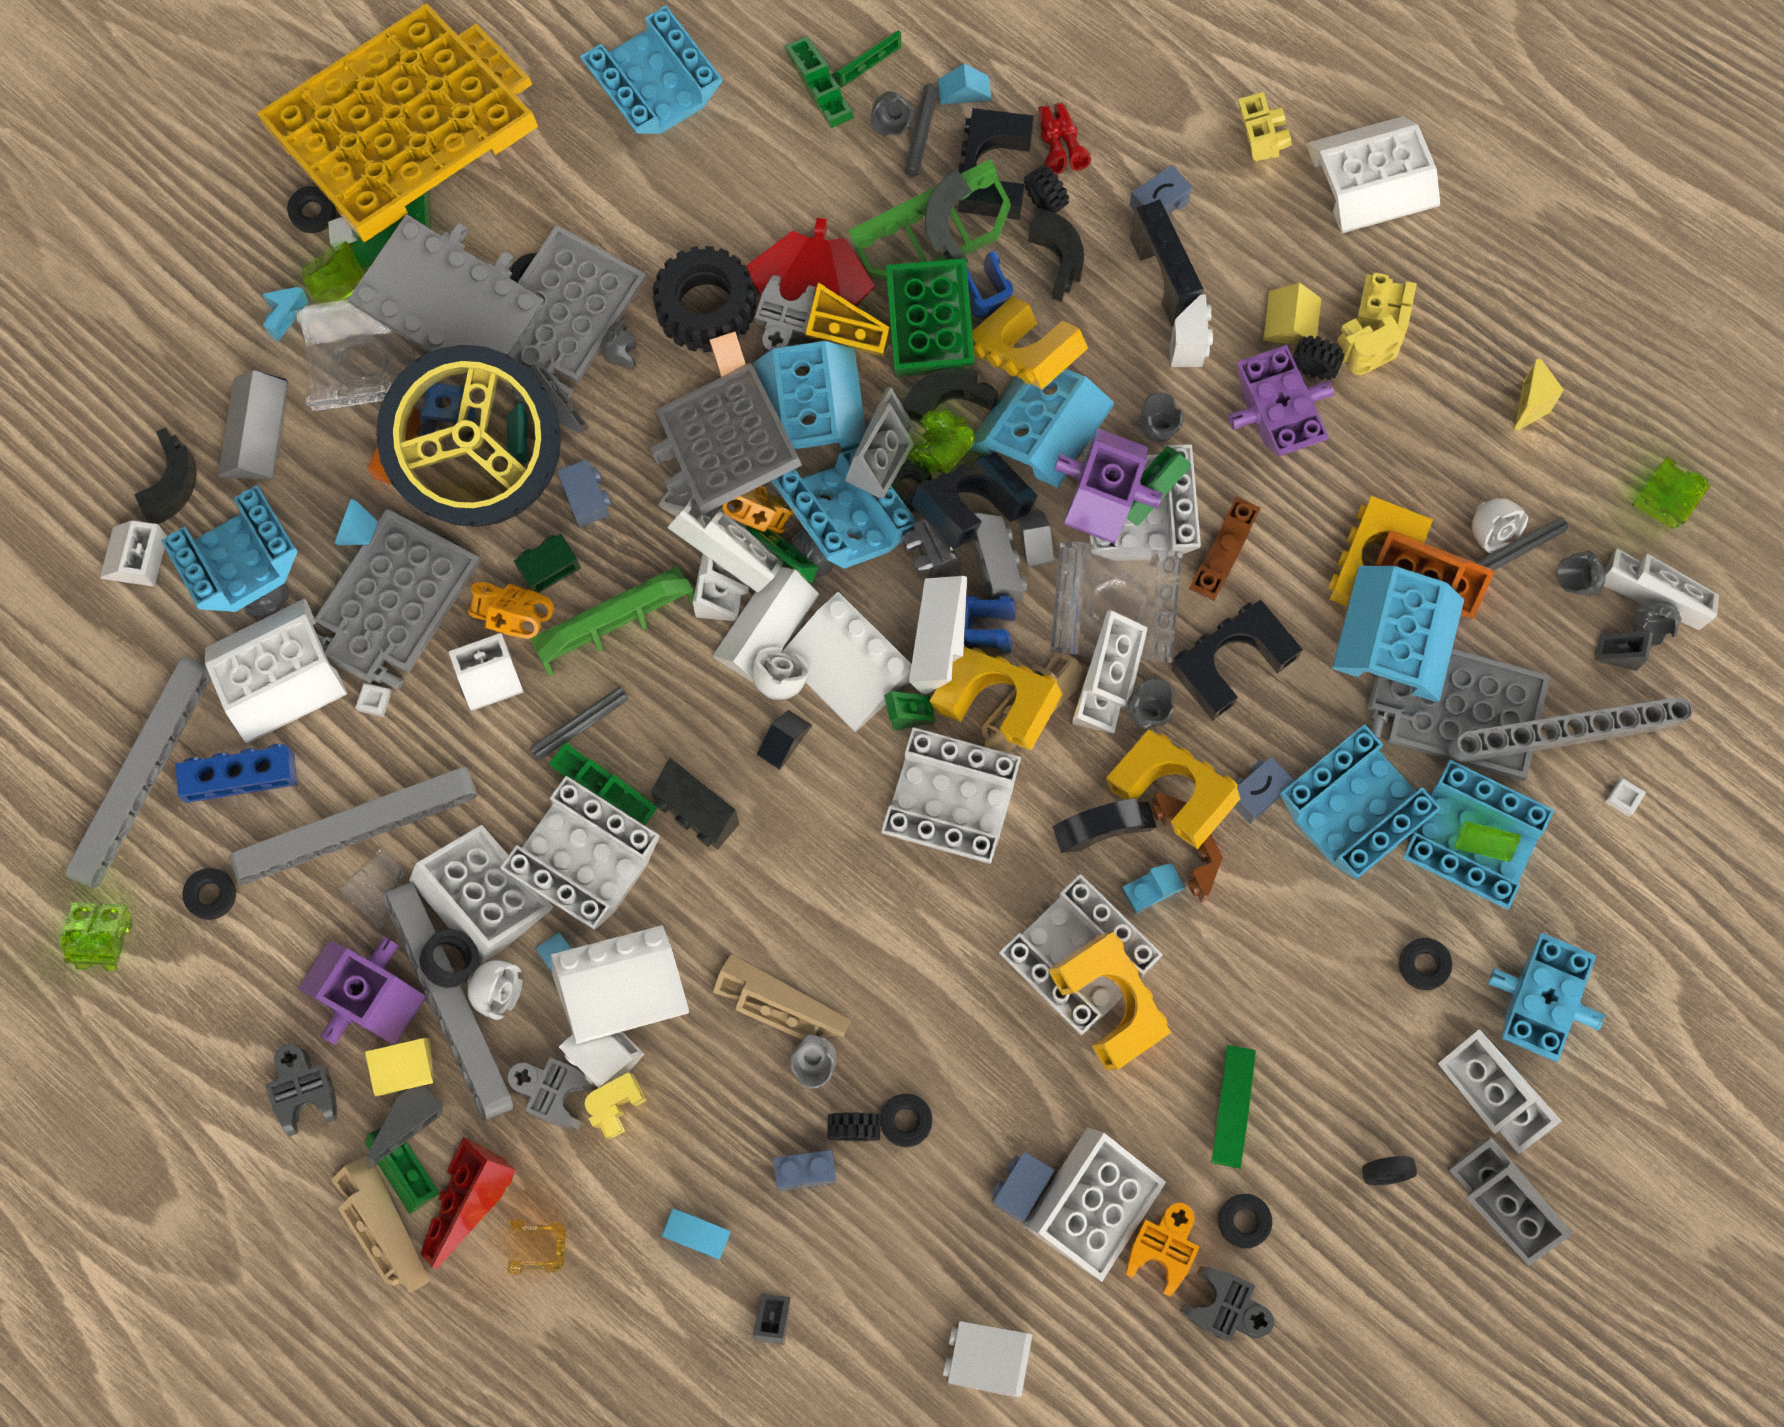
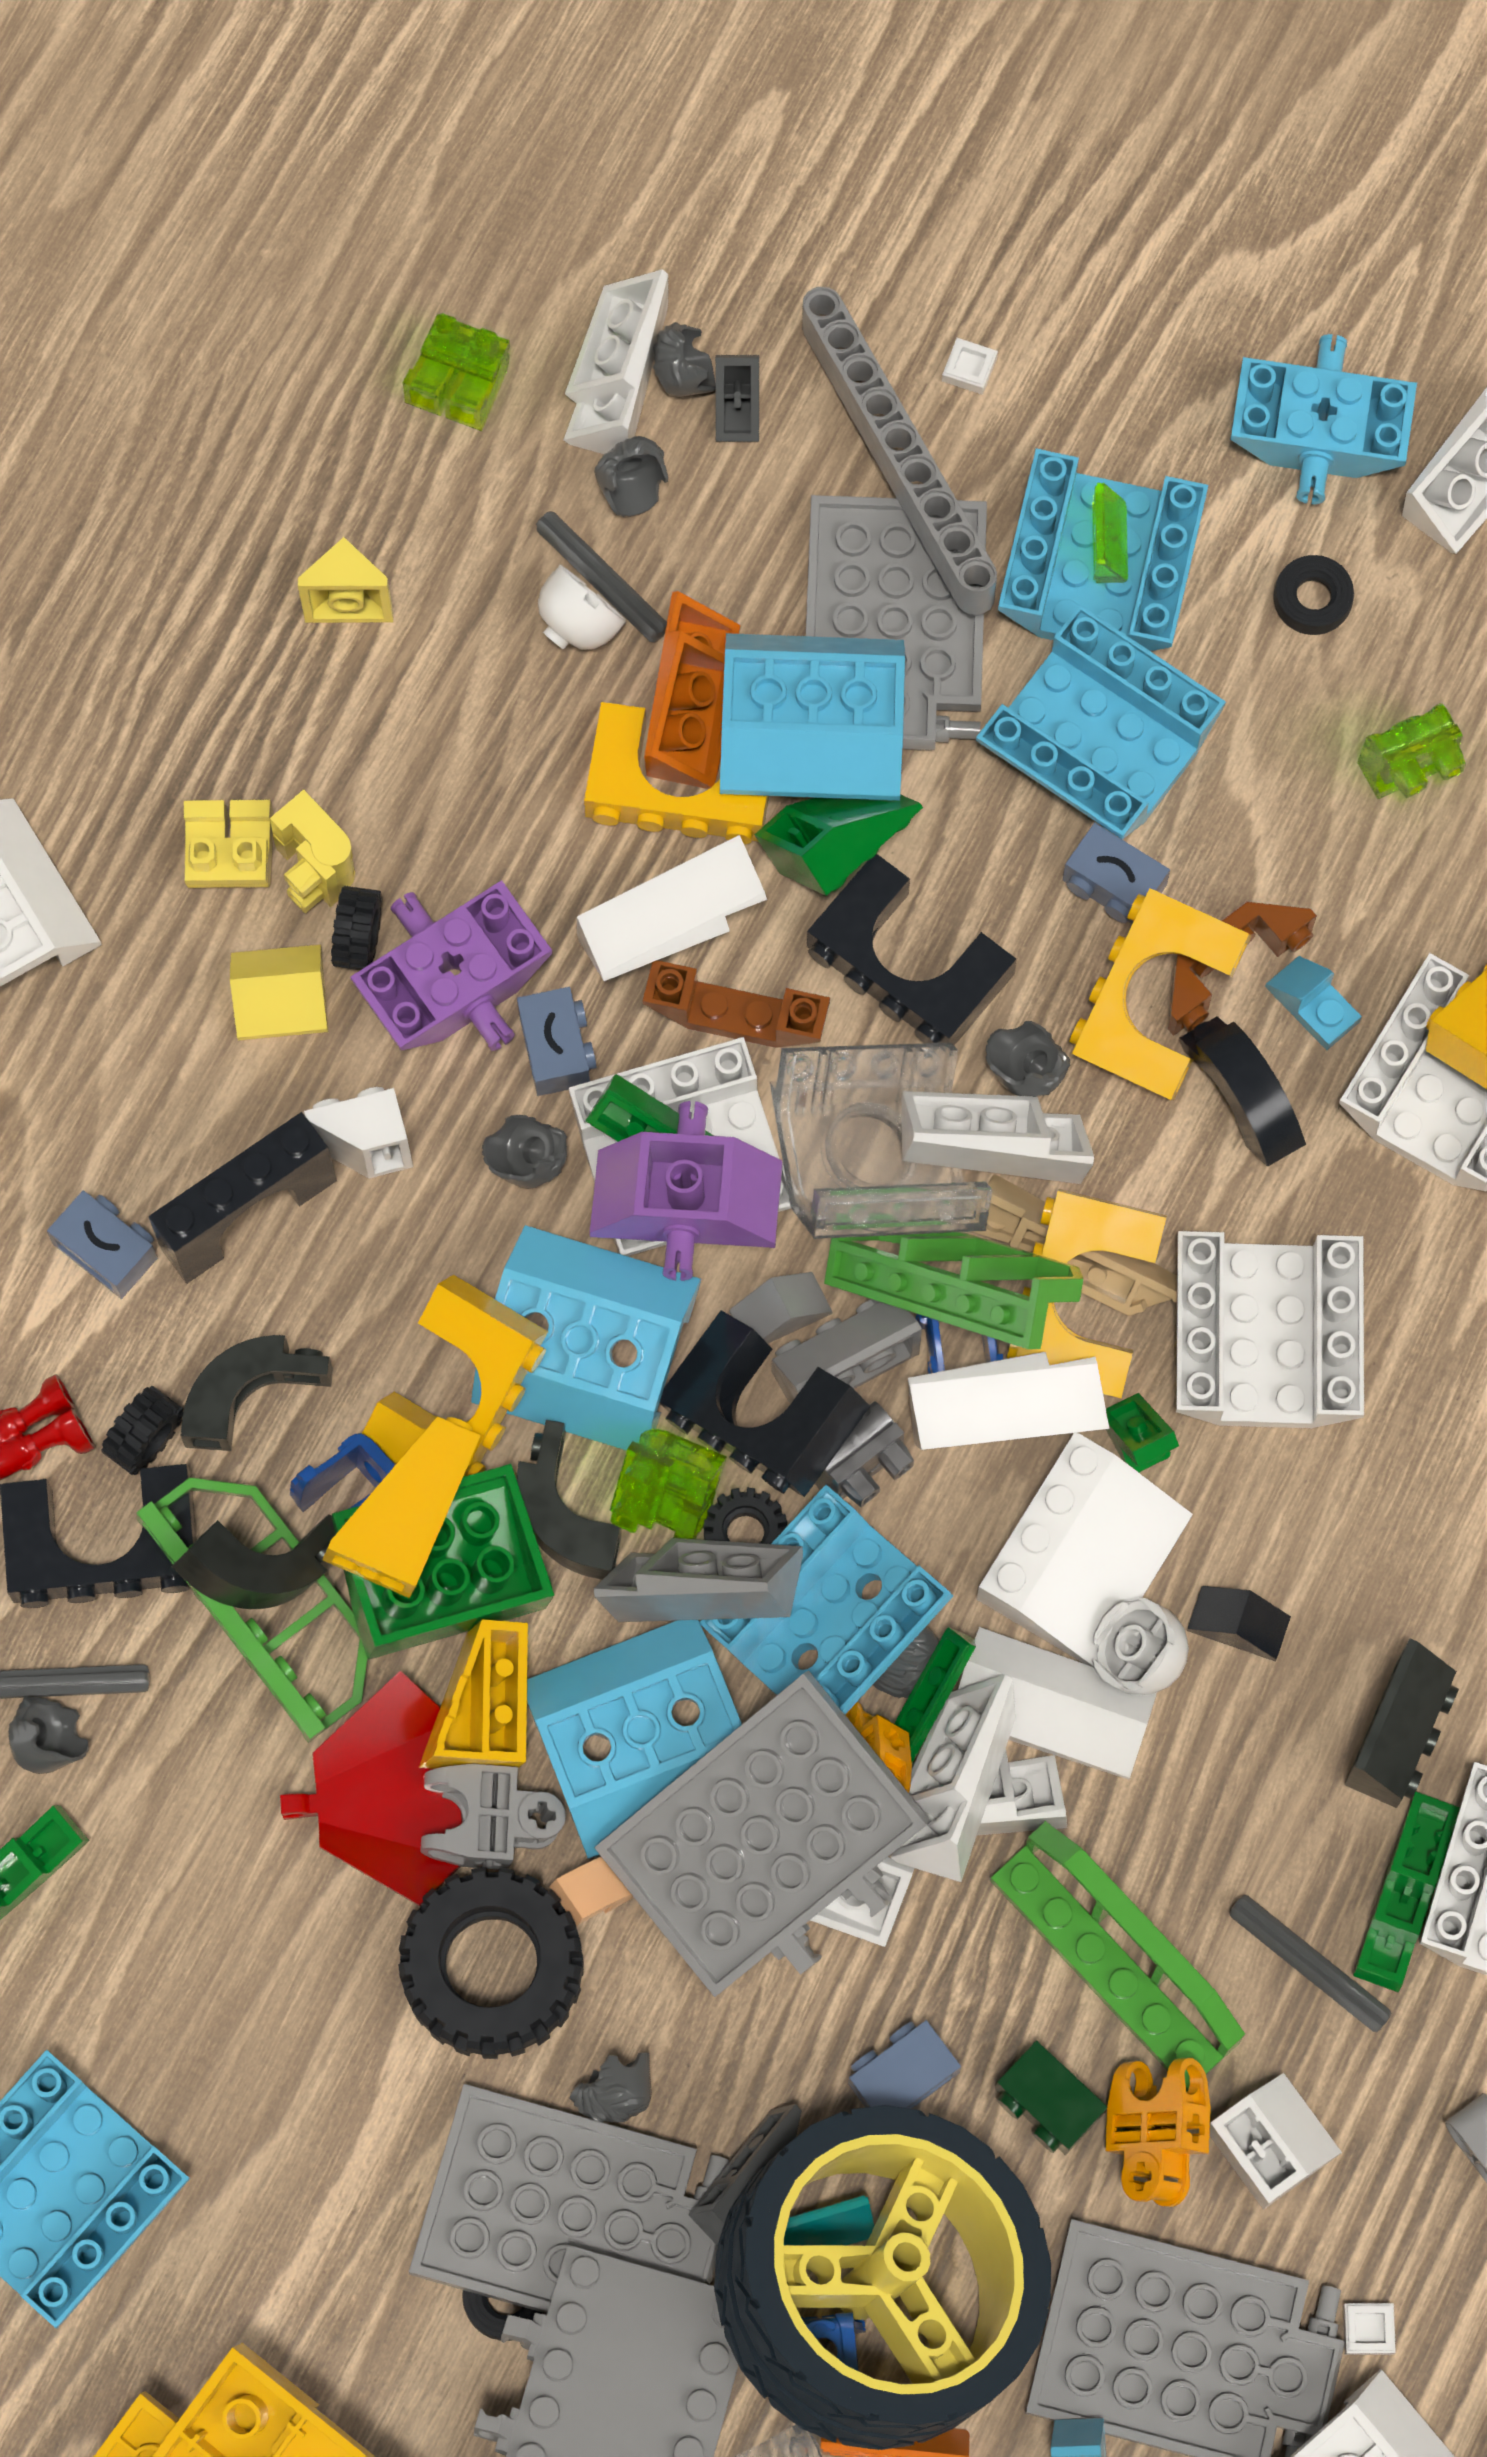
camera: 105 degrees left, 0 degrees up
none -> yellow slope [322,1416,481,1598]
none -> sand blue brick [517,987,597,1096]
none -> white slope [577,835,767,981]
none -> green slope [754,794,923,896]
none -> bright green plate [824,1216,1084,1349]
none -> clear neon green hips [1357,703,1466,799]

